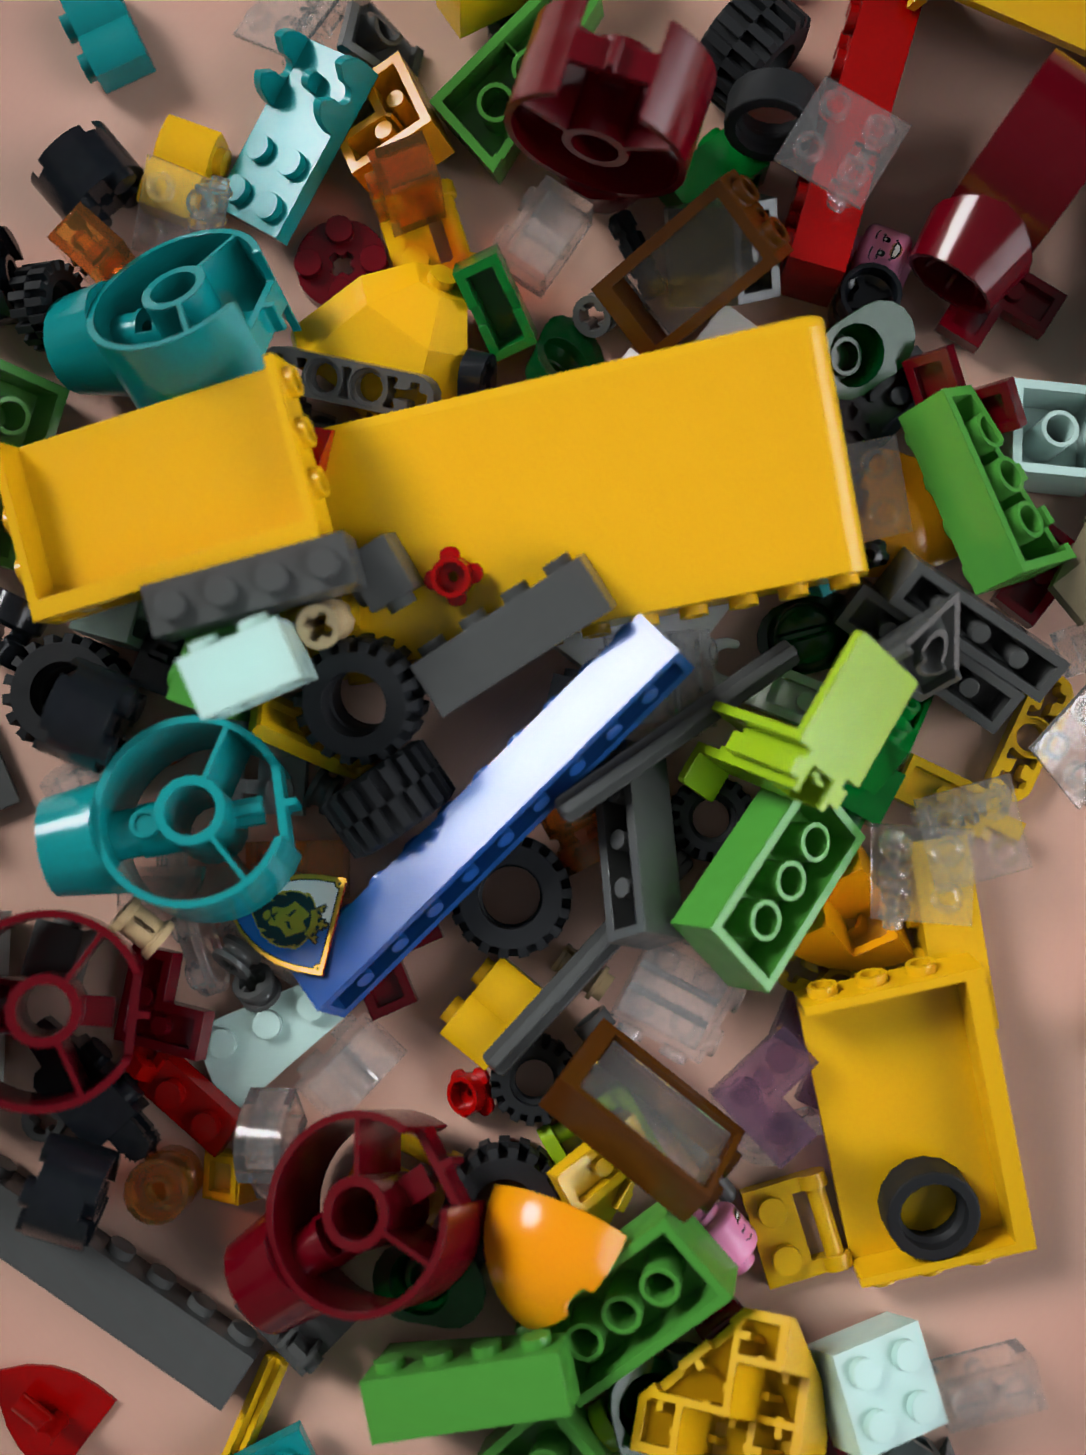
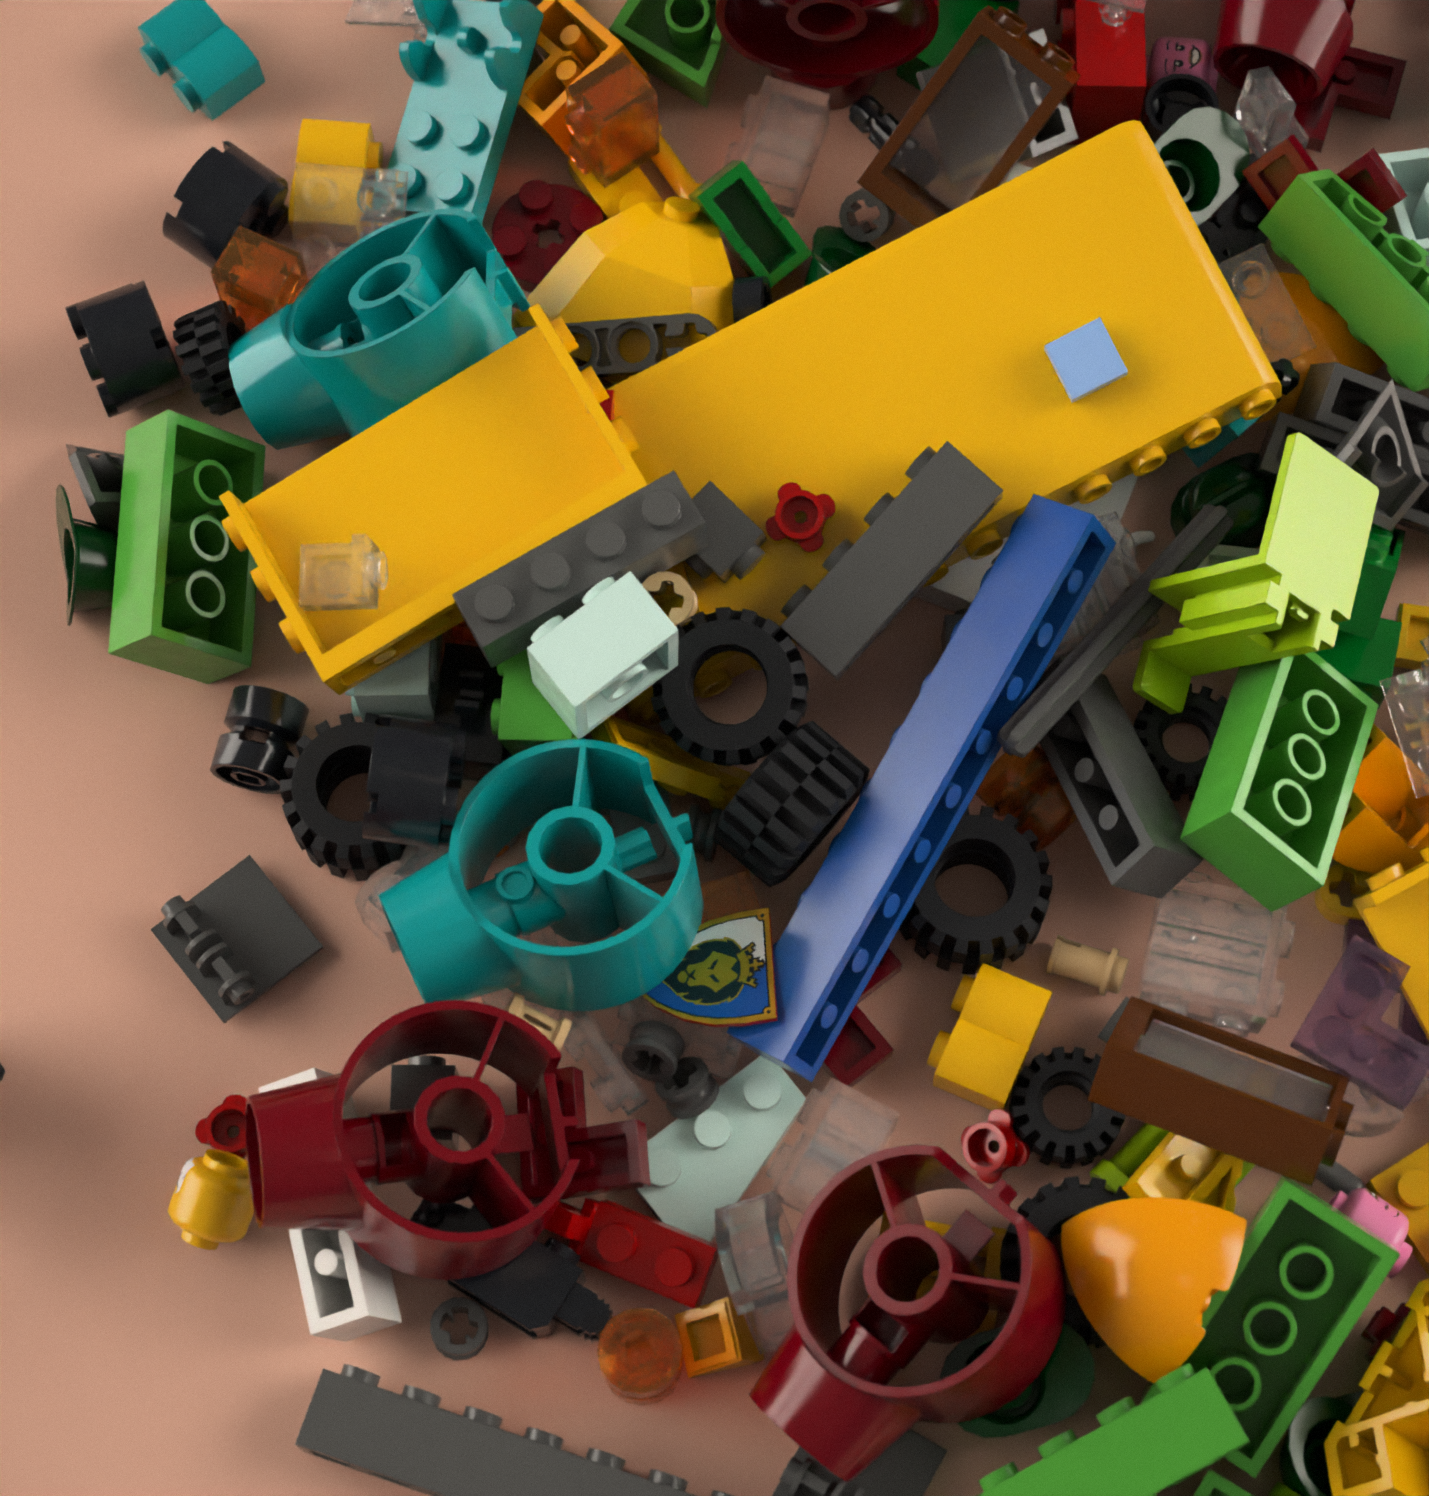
camera: 15 degrees left, 15 degrees down
black brick [15,1132,122,1253] -> none
dark grey axle [482,847,693,1076] -> none
none -> clear bracket [299,533,388,611]
none -> light blue tile [1044,317,1128,403]
none -> clear bracket [1233,66,1309,159]

